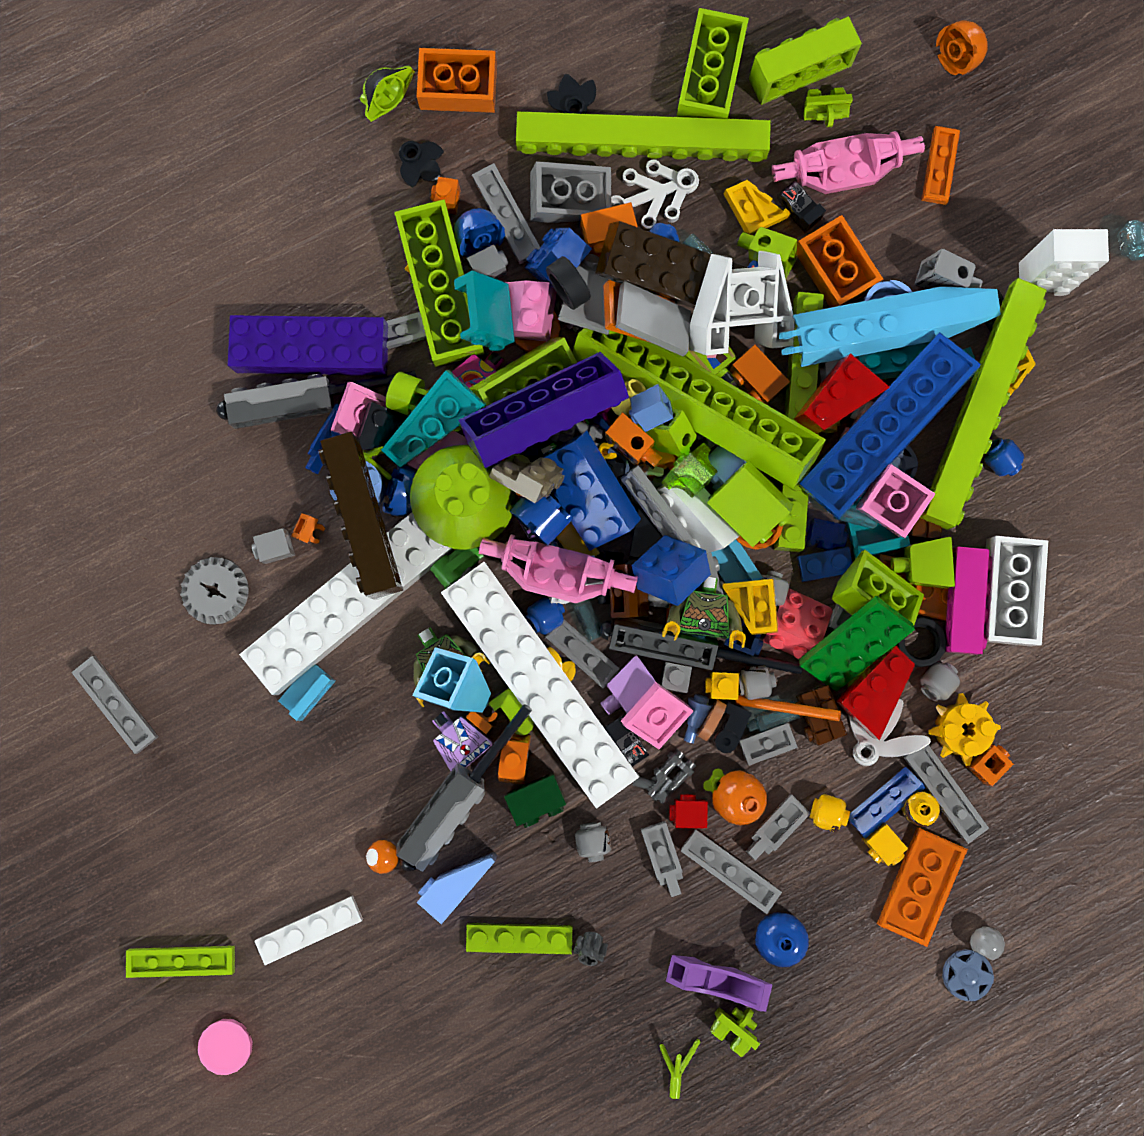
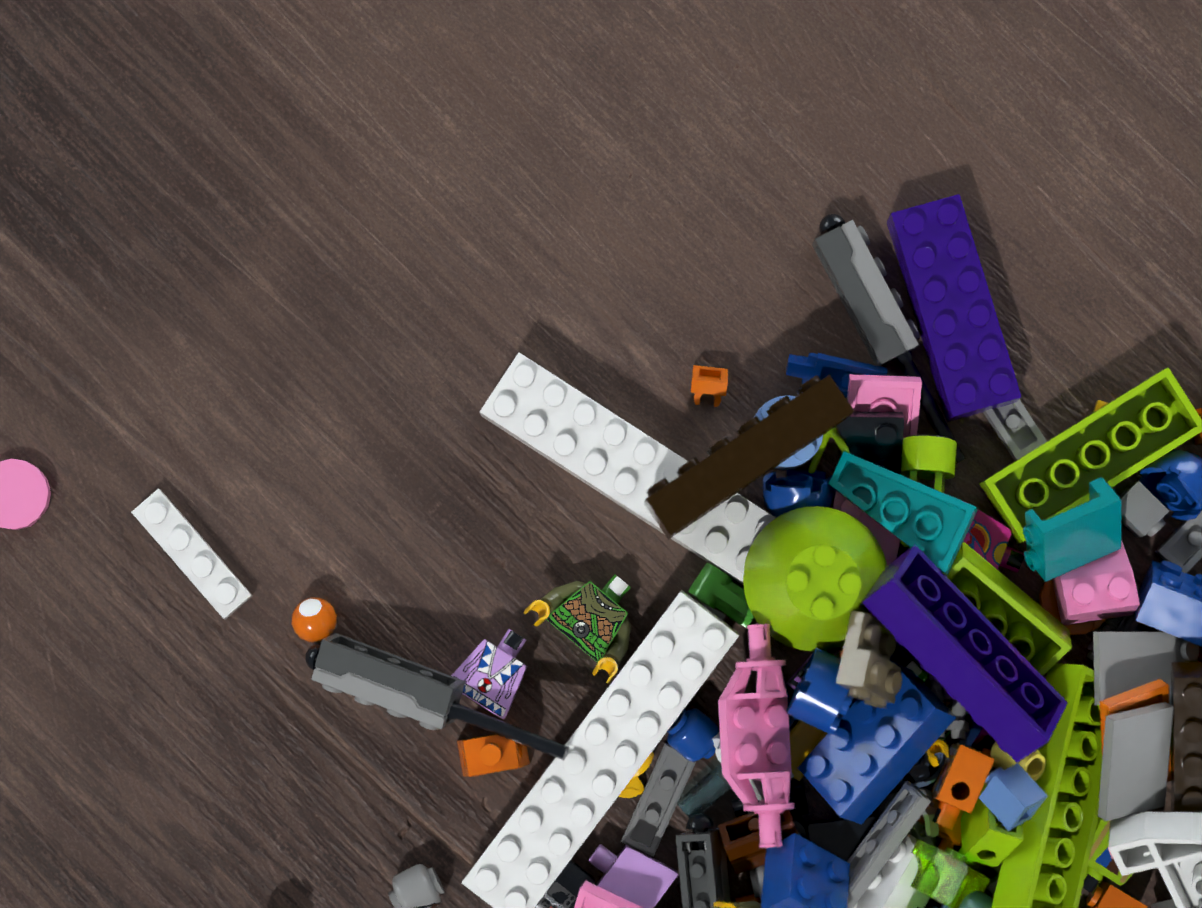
camera: 70 degrees right, 0 degrees up
light grey plate [71,656,158,754] -> none
lime plate [126,946,235,978] -> none
light grey gear [180,557,249,624] -> none
light grey brick [252,528,295,564] -> none
medium azure panel [278,664,336,721] -> none
medium azure slope [412,647,491,713] -> none
light blue slope [417,852,498,924] -> none
orange tile [466,708,497,735] -> none
lime plate [466,923,572,954] -> none
lime leg [489,688,534,735] -> none
dark green brick [504,772,567,828] -> none
black tyre [546,256,591,310] -> none

